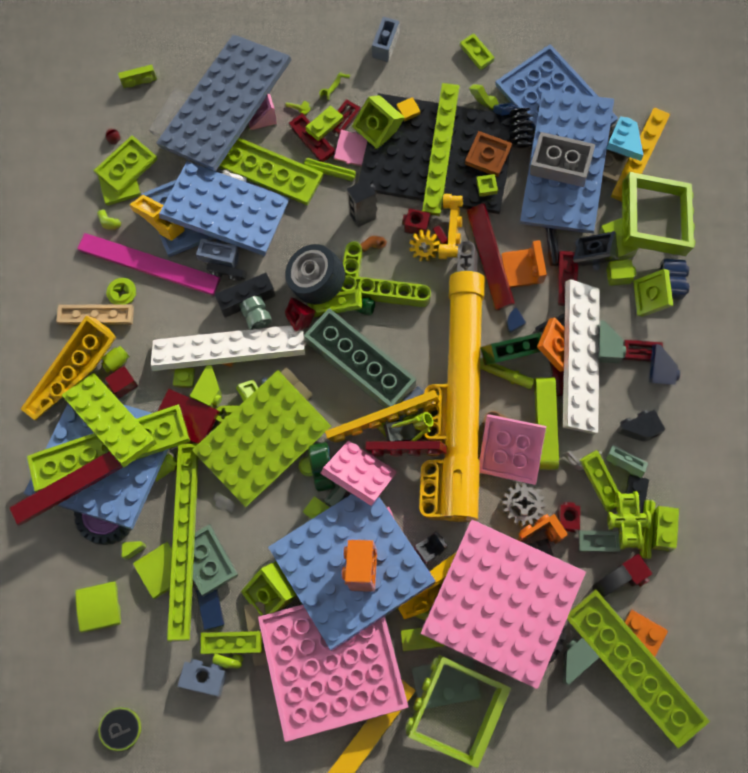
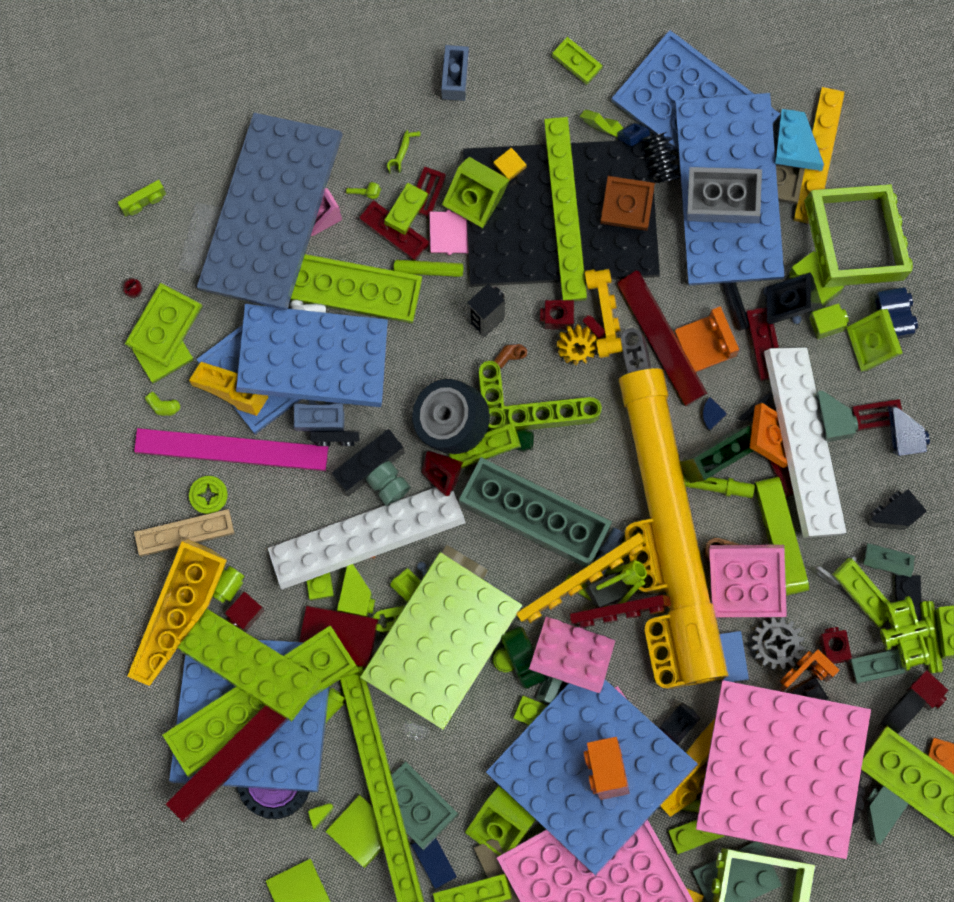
camera: 15 degrees left, 5 degrees up
lime plate [476,174,498,196] -> none
none -> medium blue tile [720,631,749,682]

